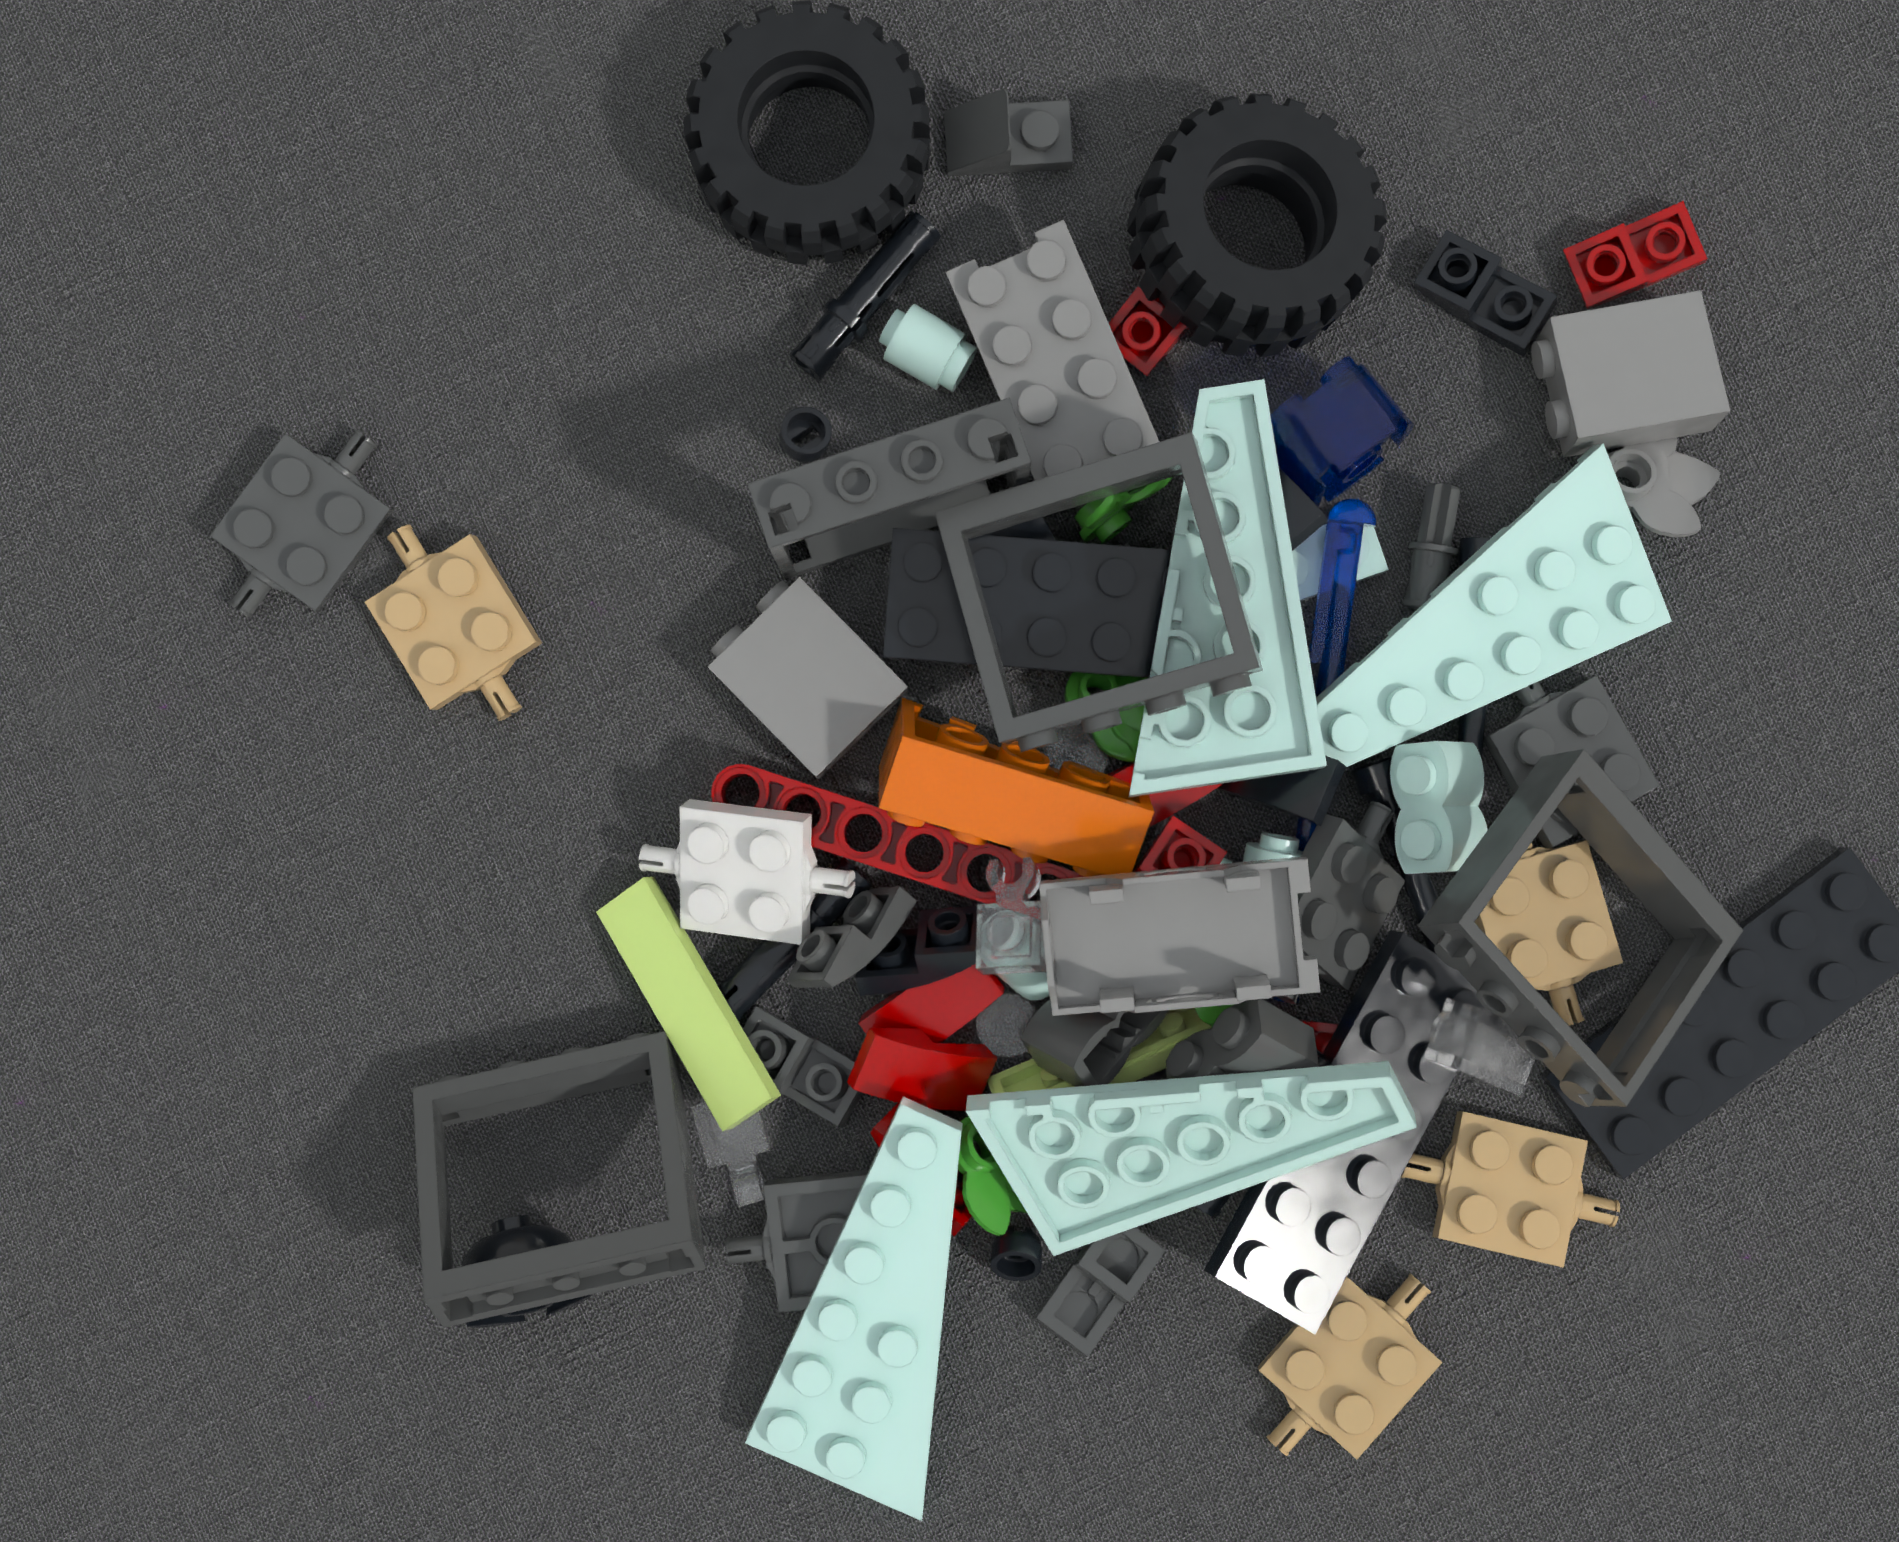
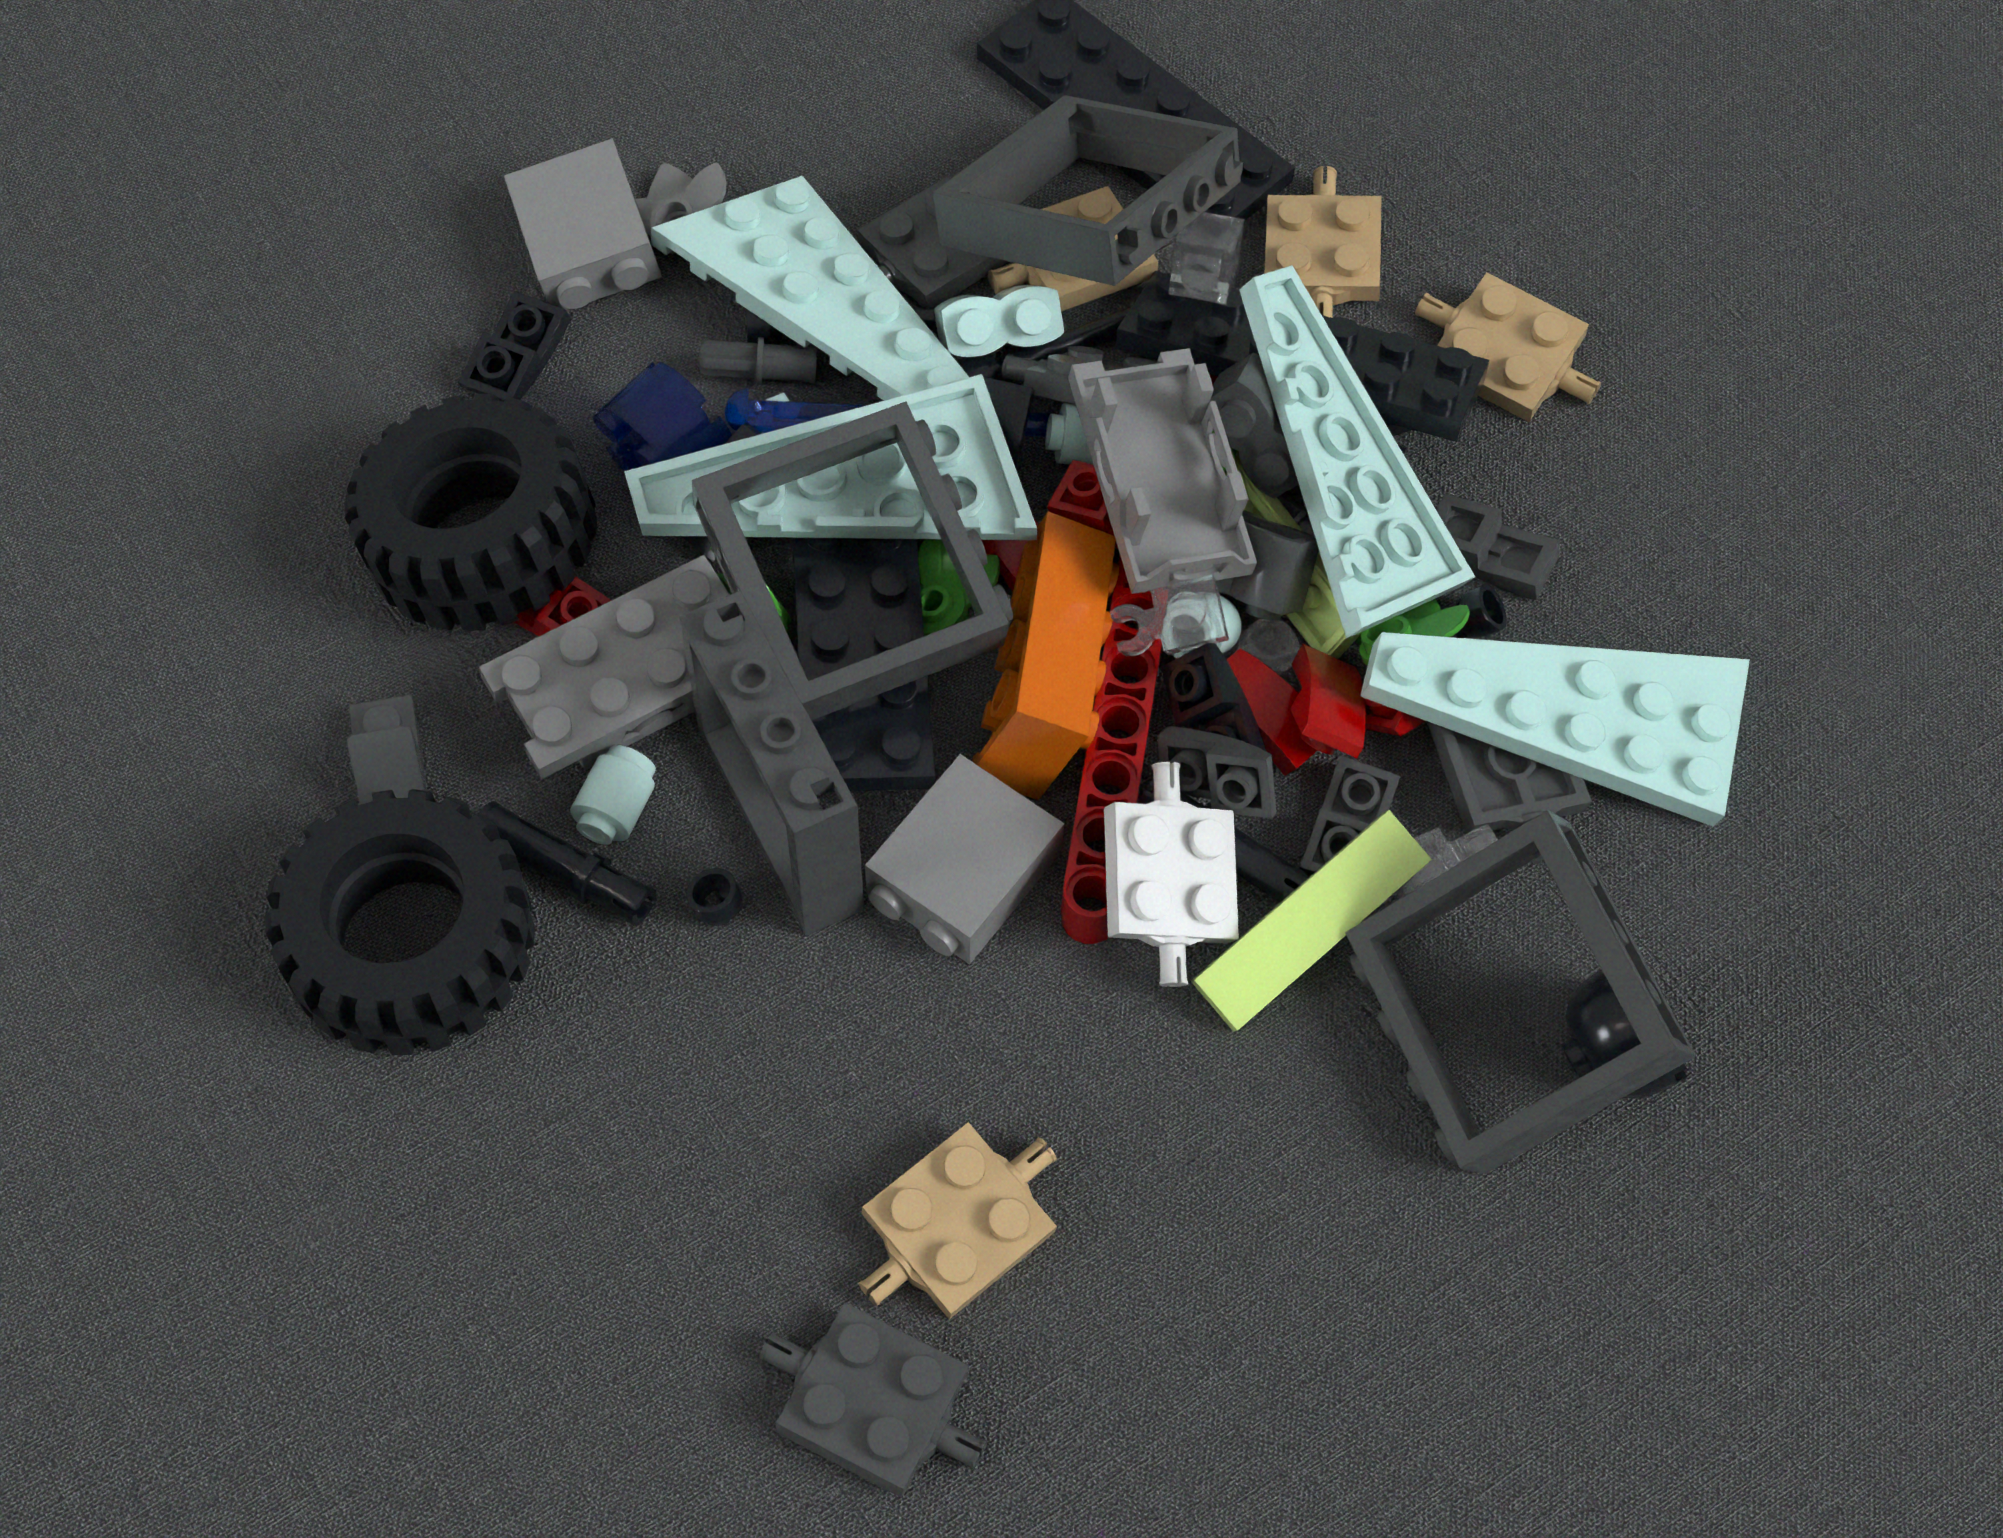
camera: 100 degrees left, 25 degrees down
red slope [1563,201,1708,309] -> none

